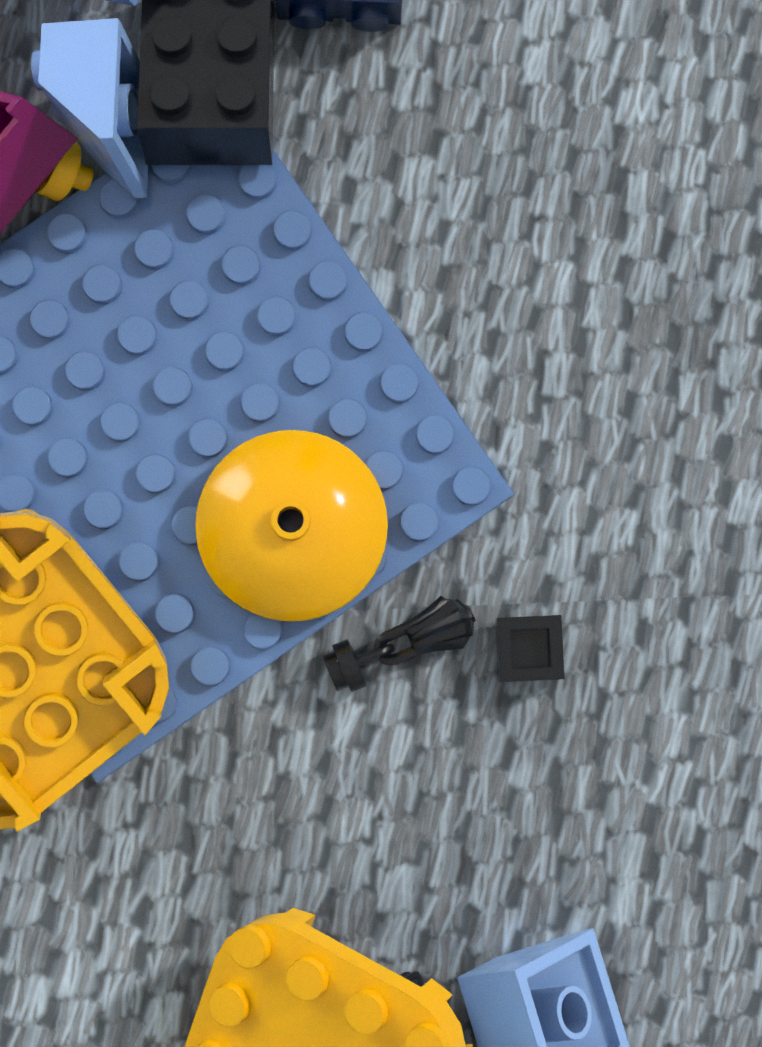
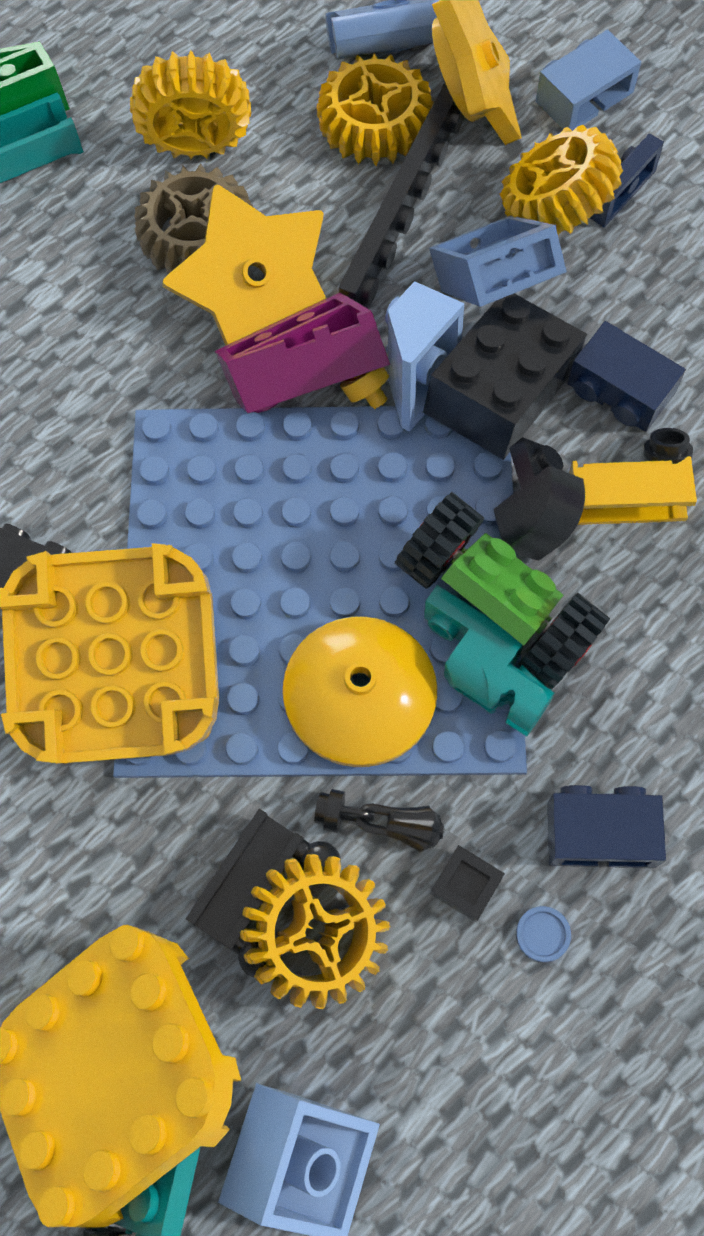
camera: 45 degrees right, 15 degrees down
none -> black gear [186,808,341,978]
none -> yellow gear [240,854,390,1009]
none -> plate [394,492,610,689]
none -> teal plate [424,585,555,737]
none -> black brick [493,437,585,561]
none -> medium blue piece [516,906,571,962]
none -> dark blue piece [547,785,666,868]
none -> yellow window [569,457,697,525]
none -> black plate [643,428,693,464]

